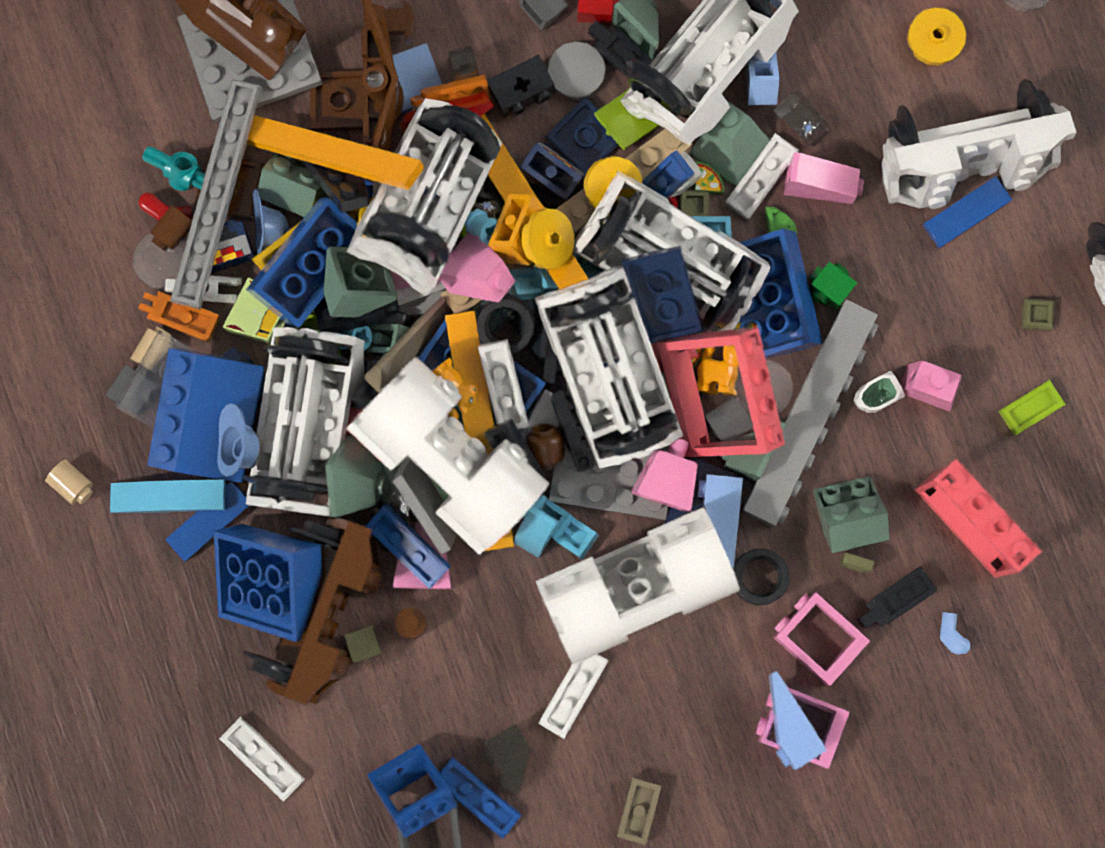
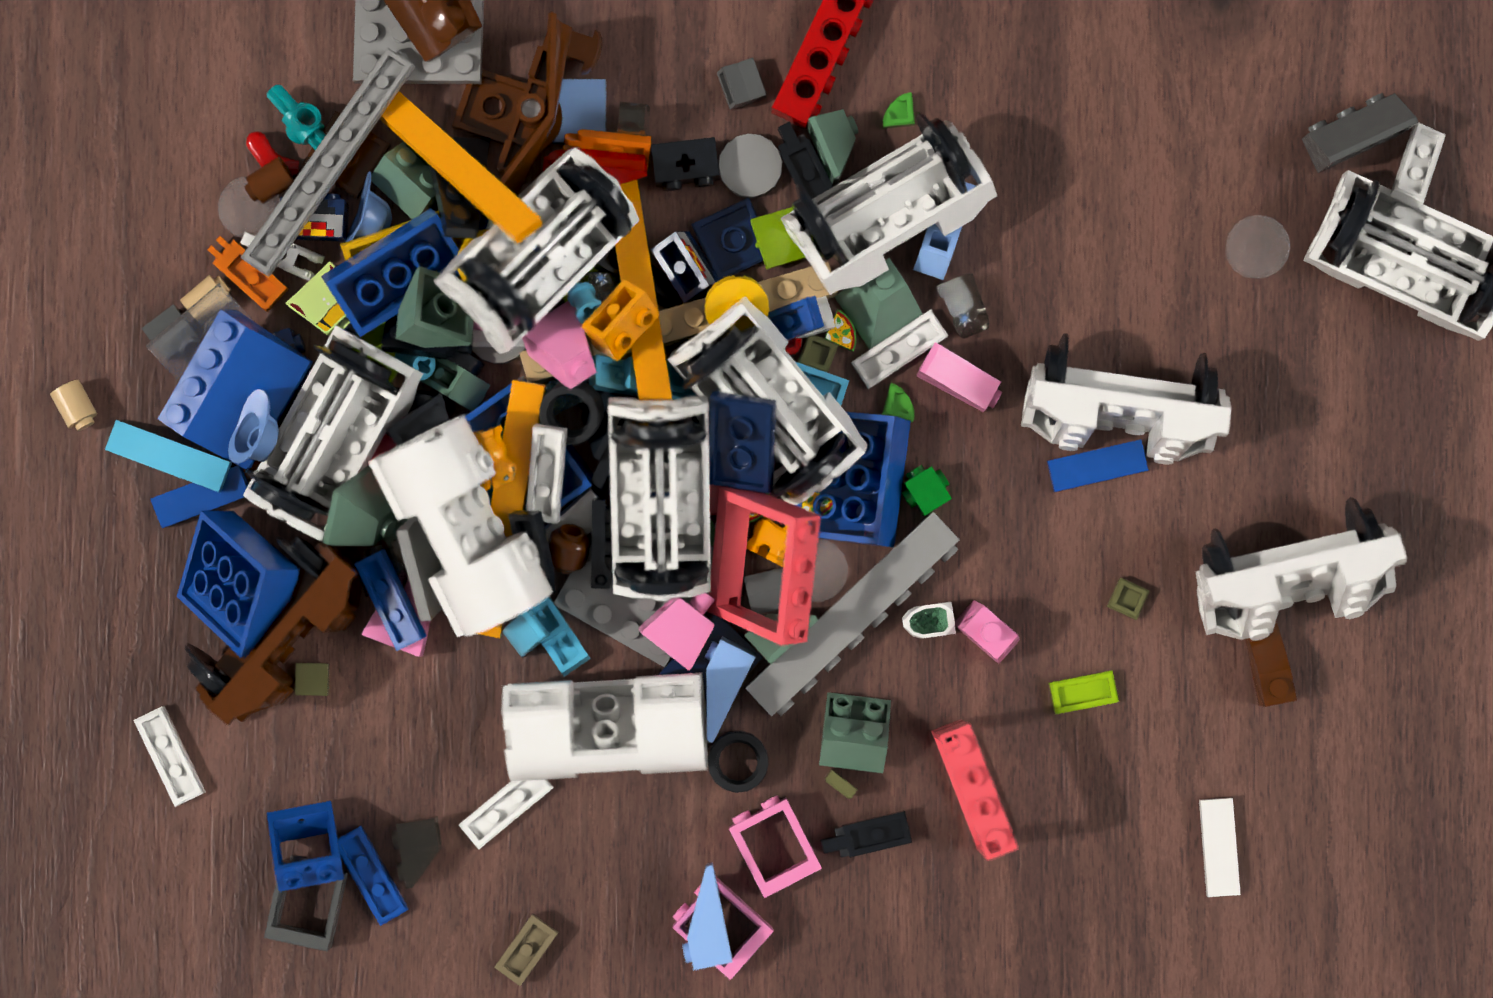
camera: 20 degrees right, 5 degrees up
dark tan slope [364,297,447,393] -> none
reddish brown brick [395,608,427,639] -> none
yellow plate [522,209,574,269] -> none
yellow plate [907,7,966,66] -> none
light blue arm [940,612,970,655] -> none

